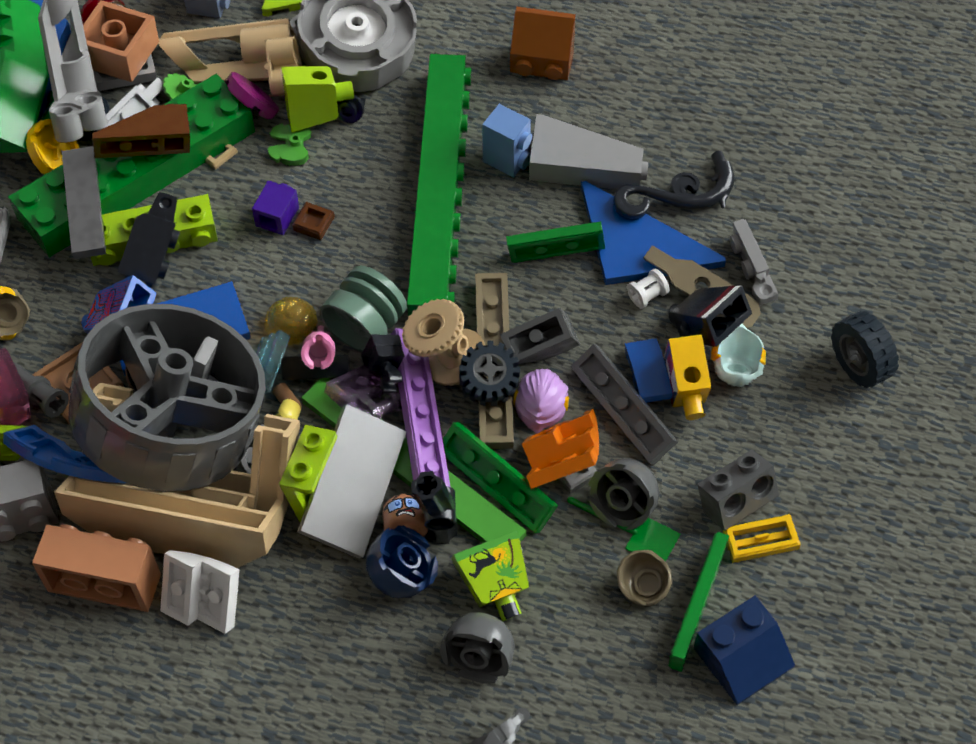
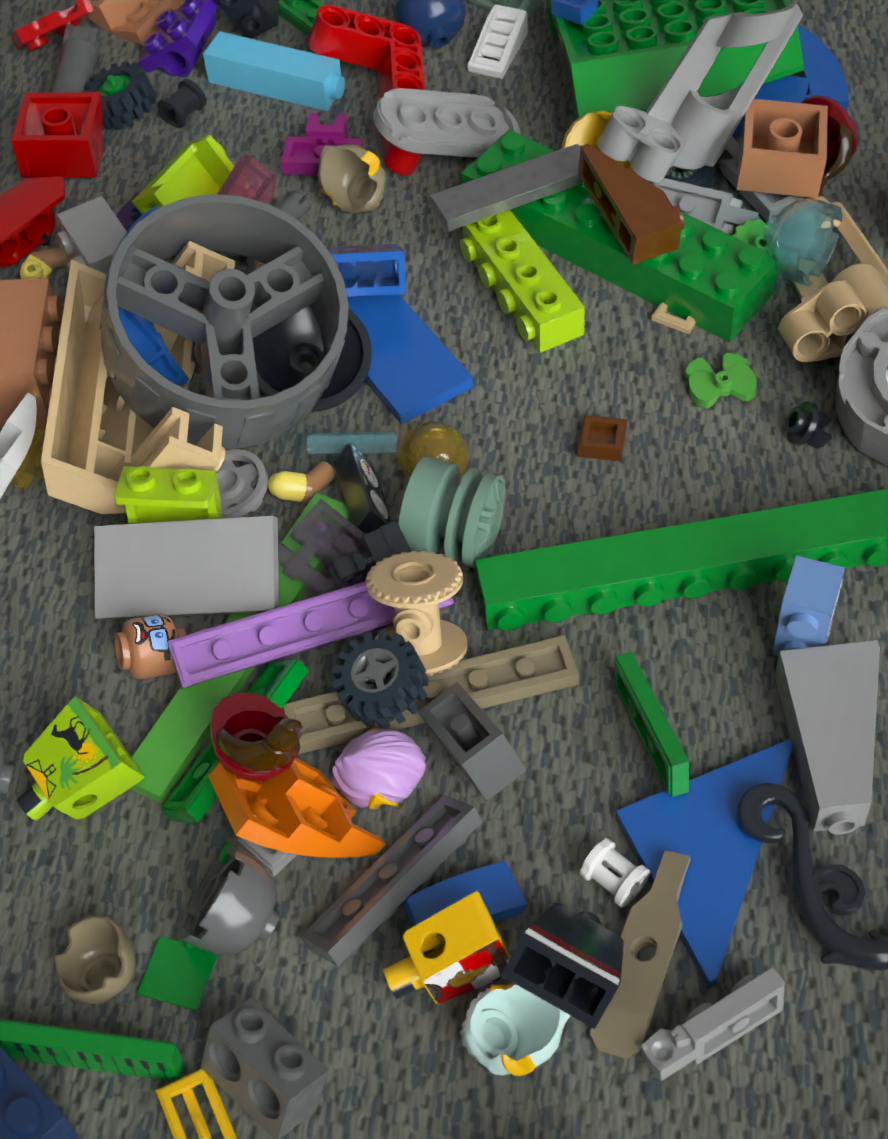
camera: 80 degrees right, 5 degrees down
black hinge [117,192,180,289] -> none
light grey tile [190,336,218,379] -> none
magenta tile [225,72,279,120] -> none
dark purple brick [252,180,299,235] -> none
lime torso [281,66,354,132] -> none
bright pink piece [301,325,336,370] -> none
dark blue cylinder [366,526,438,598] -> none
black piece [411,471,458,544] -> none
none -> piece [210,693,302,783]
none -> clear light blue cylinder [764,198,842,286]

